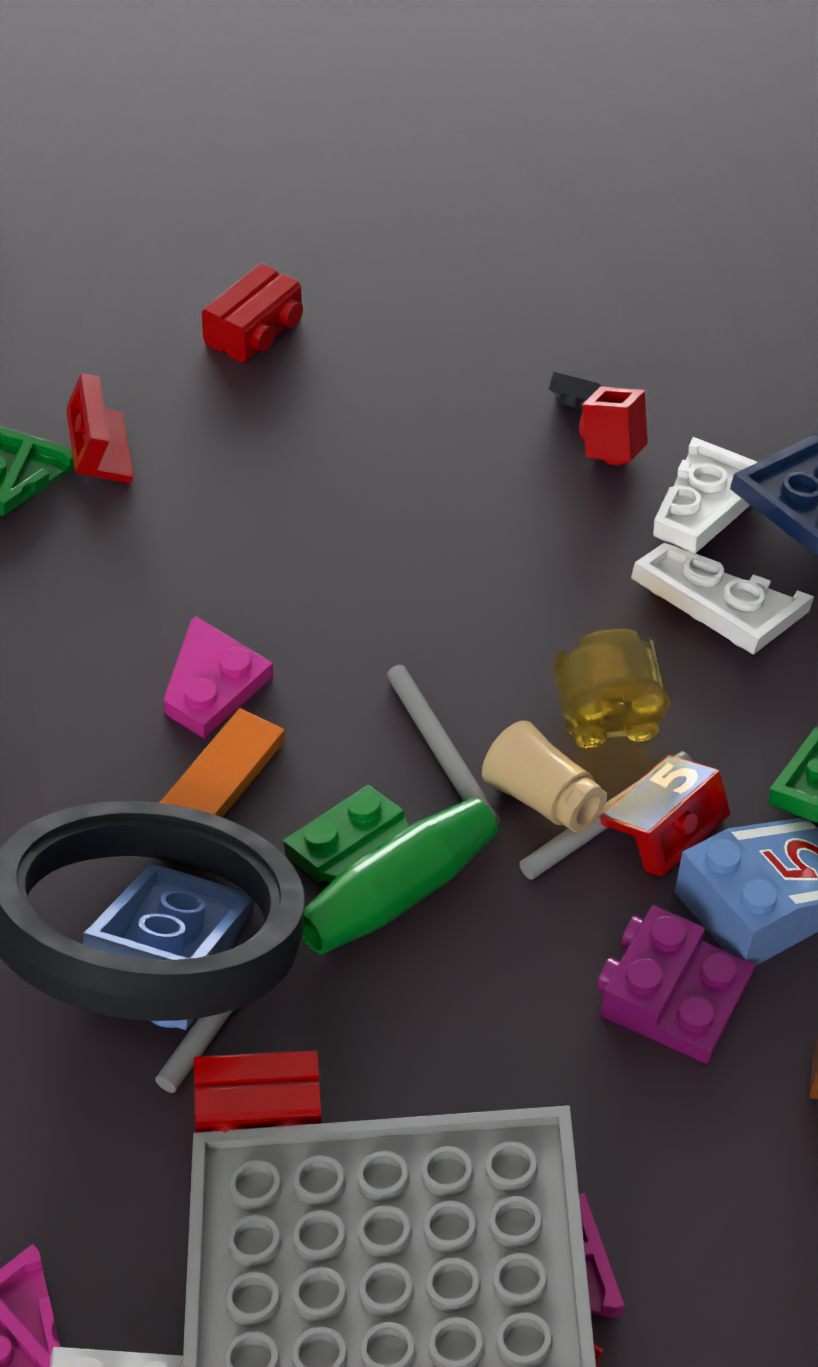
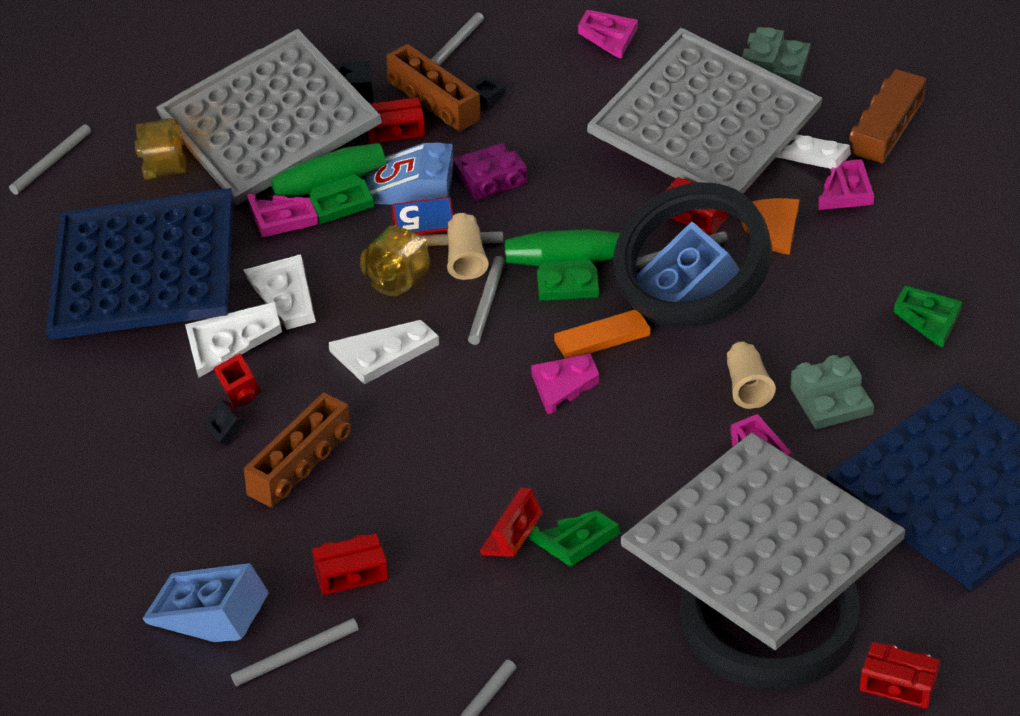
camera: 140 degrees left, 5 degrees down
none -> medium blue slope [143,563,269,642]
none -> light grey bar [231,618,358,686]
none -> dark orange brick [244,392,351,508]
none -> white wing [329,320,439,384]
none -> orange brick [741,198,800,255]

